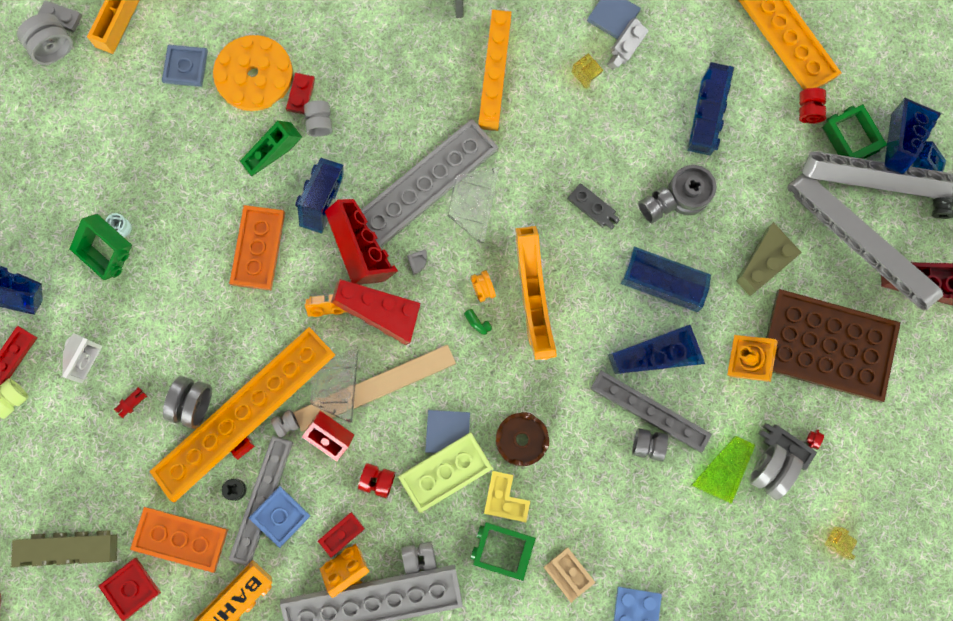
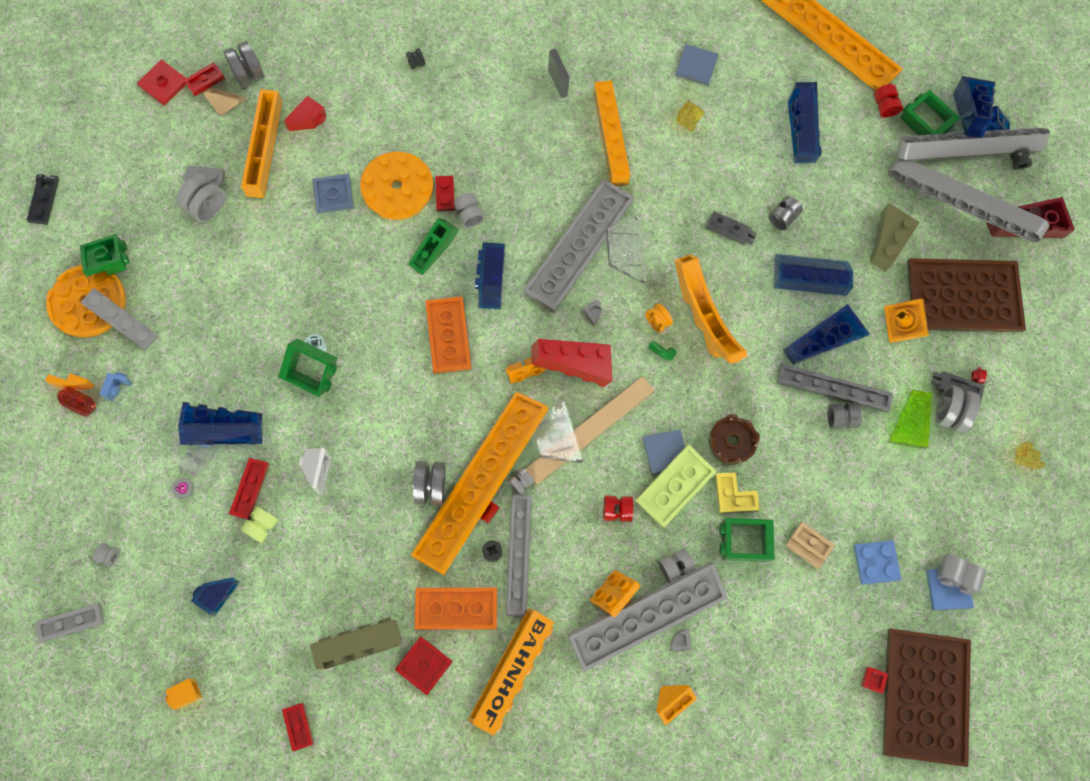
camera: 20 degrees left, 5 degrees down
red pin [114,387,148,418] -> none
medium blue tile [249,486,311,548] -> none
red brick [302,411,355,461] -> none
red plate [318,512,365,558] -> none
red wedge [325,199,398,285] -> none
hinge [607,18,649,69] -> none
flat silver wheel [667,165,717,216] -> none

